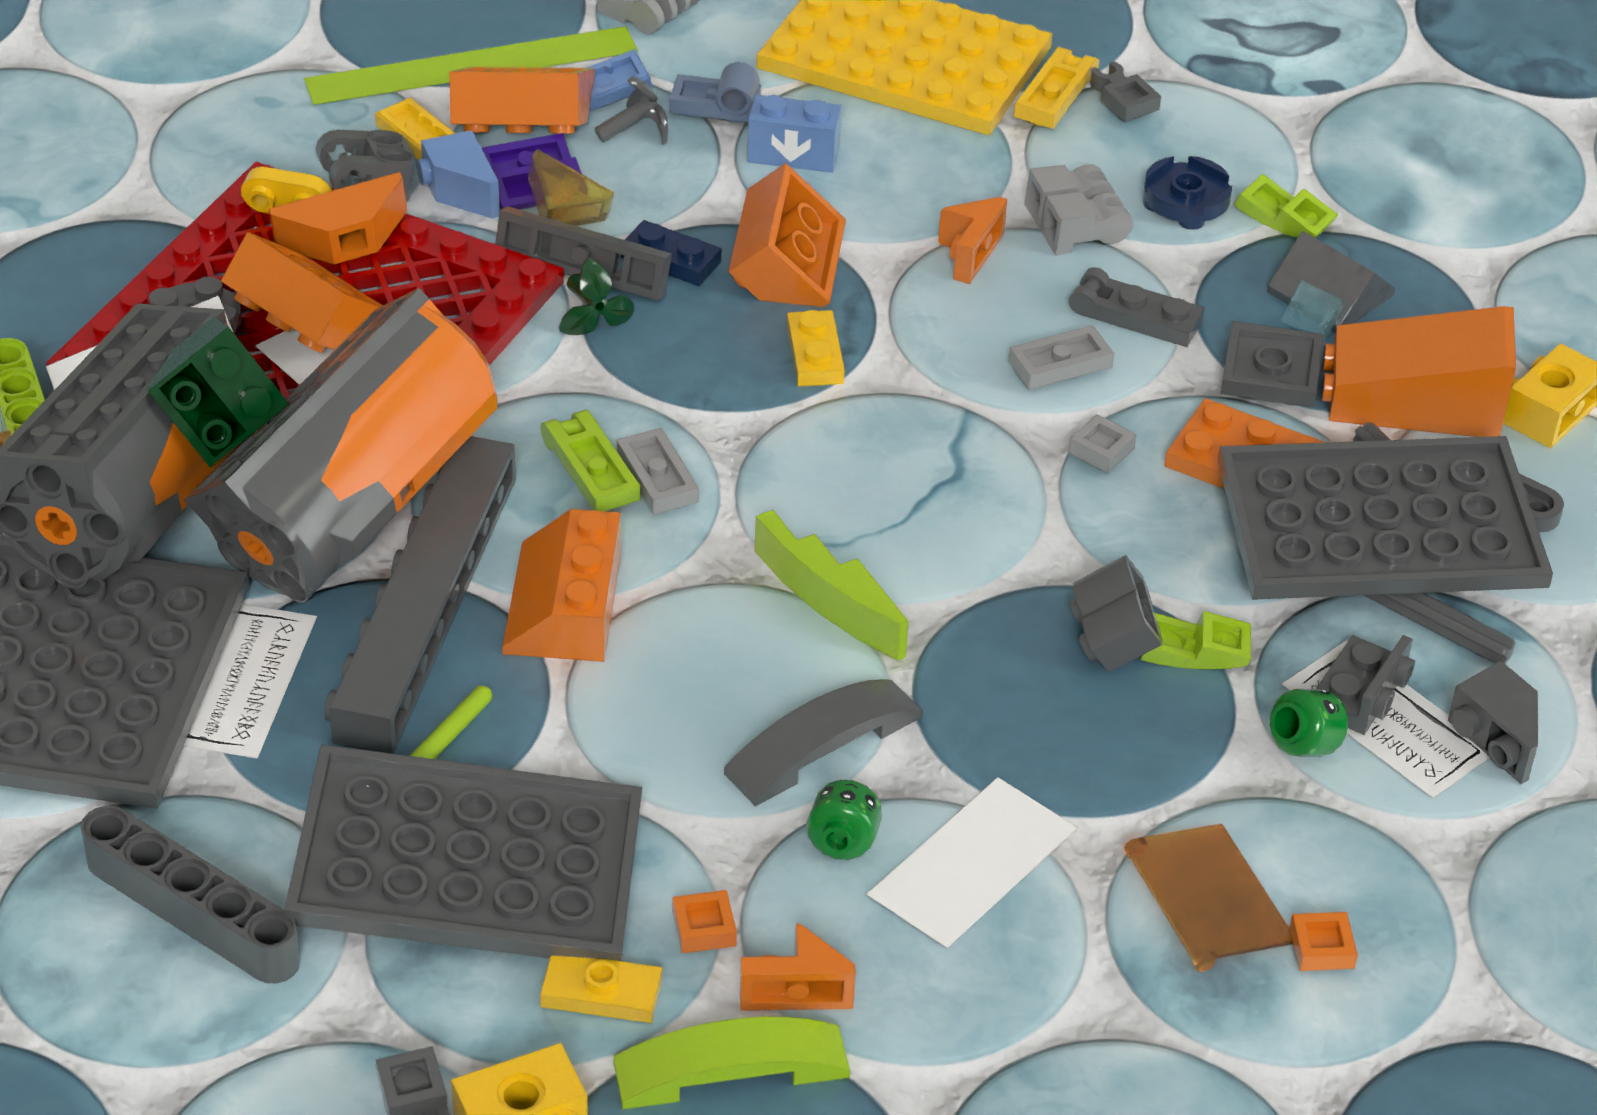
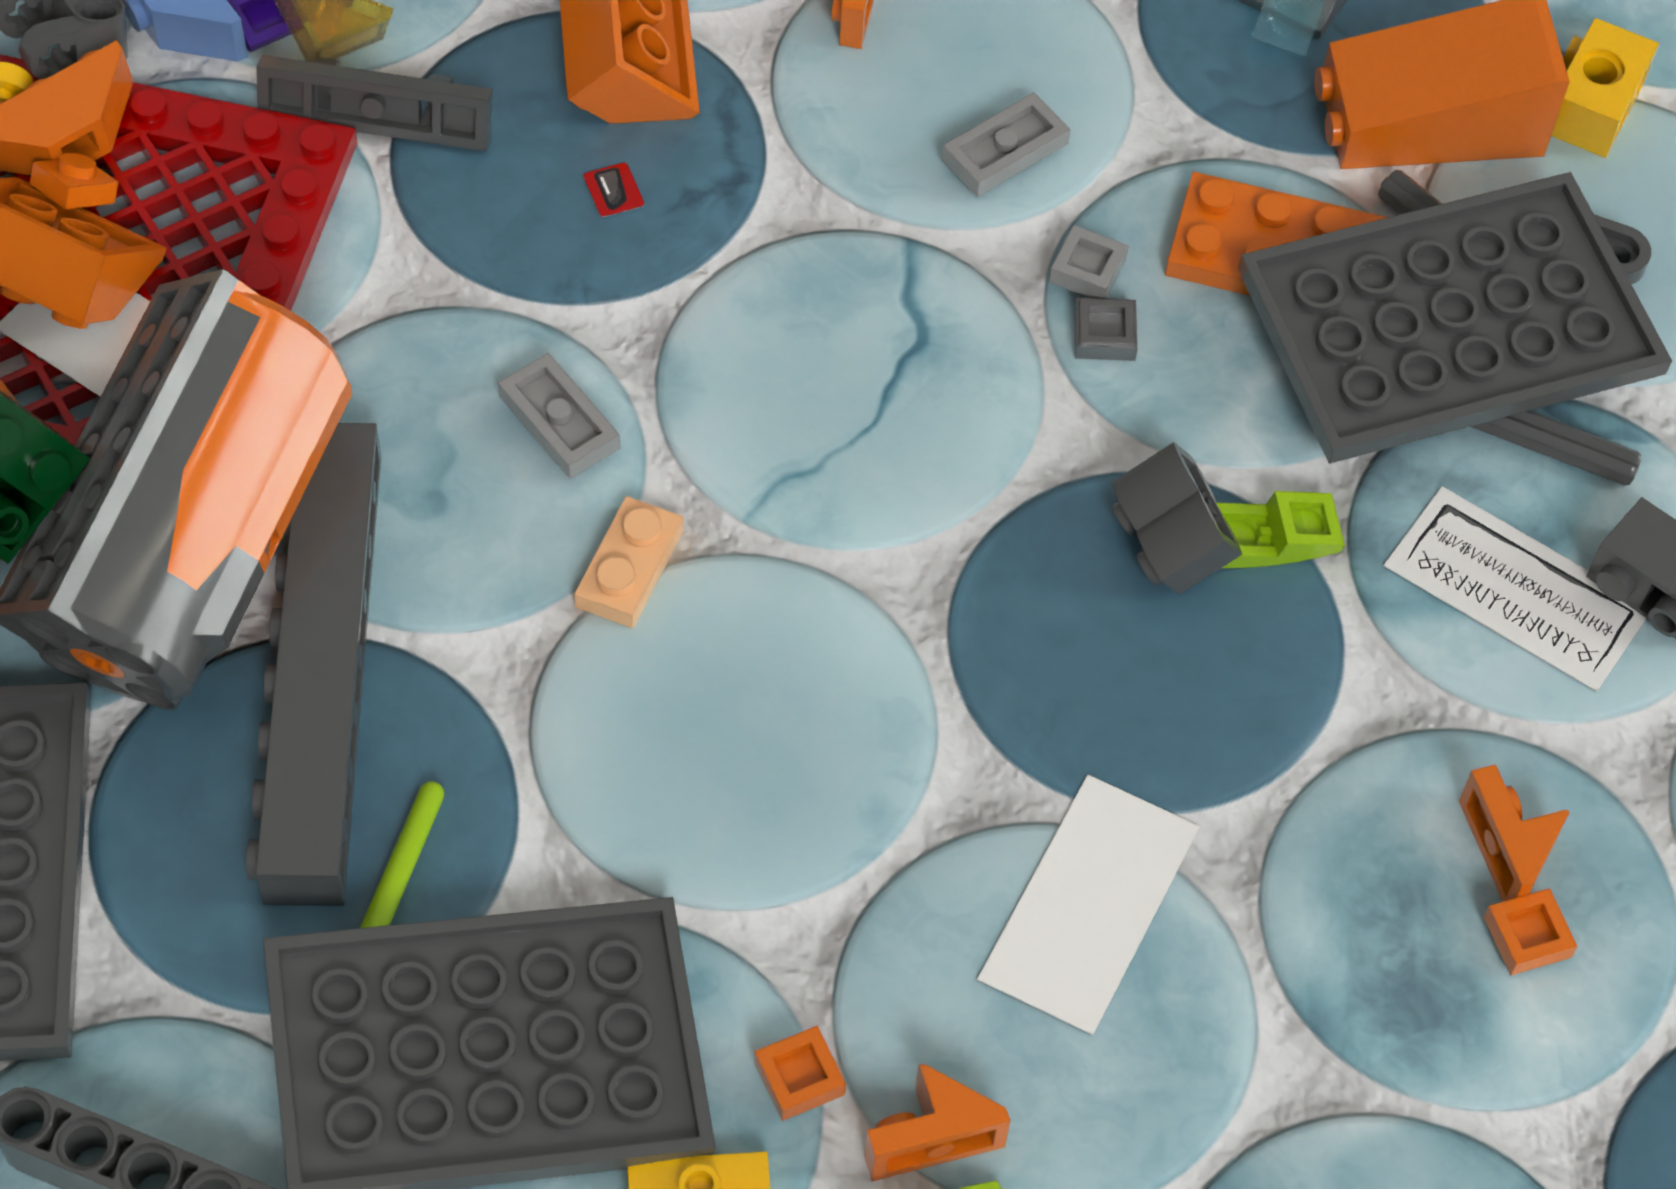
camera: 15 degrees left, 15 degrees up
white sticker [184,604,317,759] -> none
orange slope [502,509,621,662] -> none
lime plate [540,409,640,511] -> none
dark green plant [558,258,634,335] -> none
dark blue plate [621,220,722,286] -> none
dark grey slope [724,679,923,807] -> none
lime slope [755,510,909,661] -> none
yellow plate [787,310,845,387] -> none
green head [807,779,882,860] -> none
dark grey plate [1069,267,1205,347] -> none
clear orange piece [1124,824,1293,972] -> none
dark grey plate [1220,321,1324,408] -> none
green head [1269,689,1348,757] -> none
dark grey bracket [1316,635,1415,735] -> none
none -> orange plate [29,153,118,209]
none -> light nougat plate [574,496,684,628]
none -> sticker [583,162,644,217]
none -> flat silver tile [1074,297,1138,361]
none -> orange slope [1459,764,1569,902]

